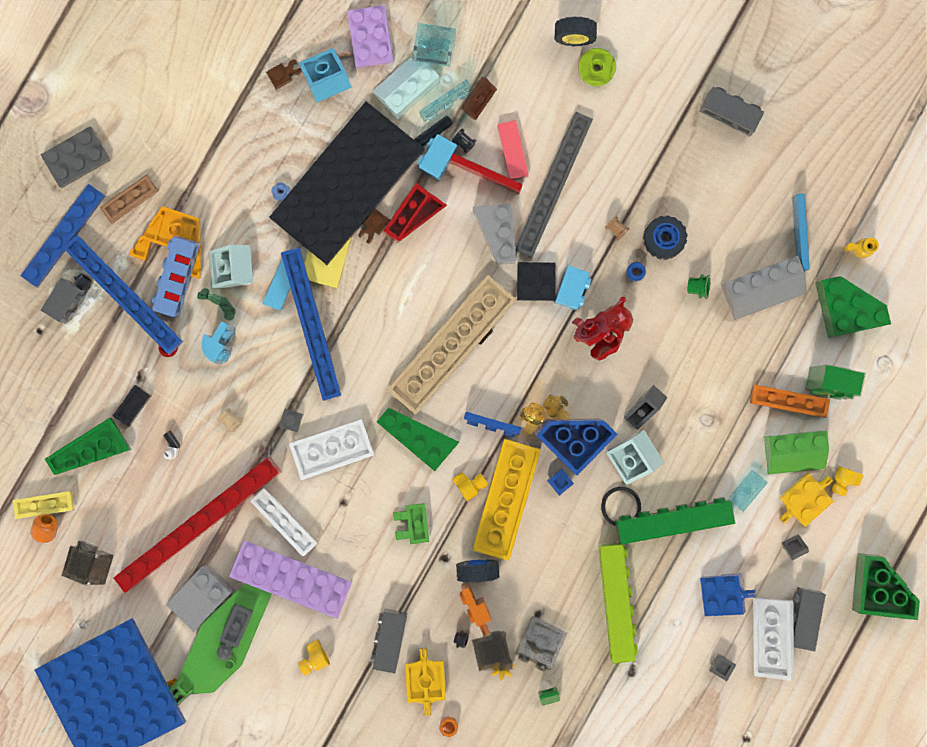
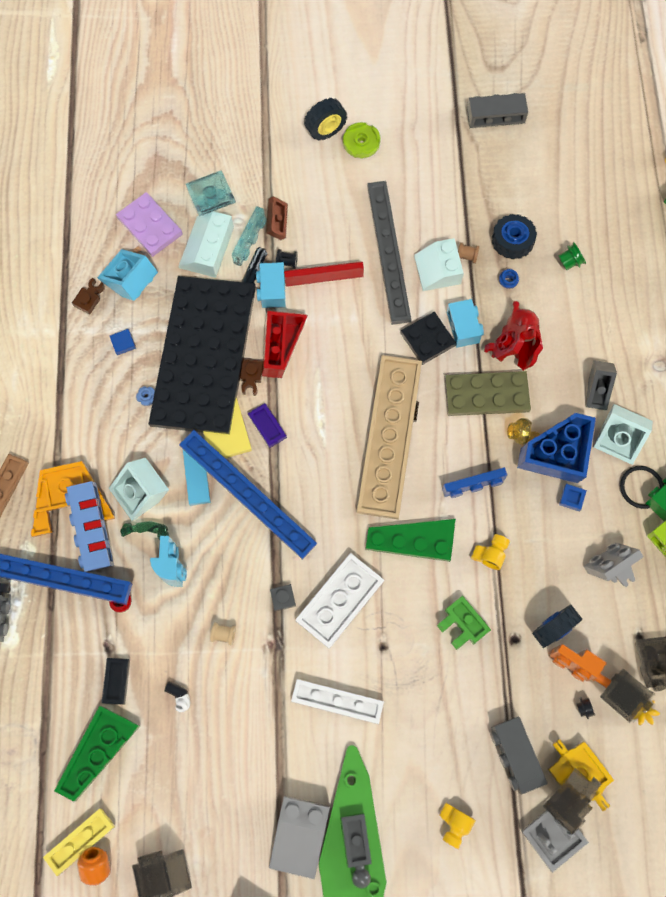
camera: 30 degrees left, 15 degrees down
red brick [113,457,282,593] -> none
lavender plate [229,540,352,619] -> none
orange tile [439,716,458,737] -> none
light grey wedge [472,203,516,265] -> none
yellow plate [472,439,541,561] -> none
coral tile [497,120,529,180] -> none
clear yellow animal [520,403,544,435] -> none
light grey slope [721,256,806,320] -> none
dark azure tile [792,193,810,272] -> none
none -> blue tile [110,329,136,355]
none -> dark purple tile [248,403,287,449]
none -> light aqua slope [414,238,464,291]
none -> olive plate [445,371,531,416]
none -> light grey plate [521,802,589,872]
none -> clear smoke plate [543,768,601,835]
none -> light grey plate [584,543,643,587]

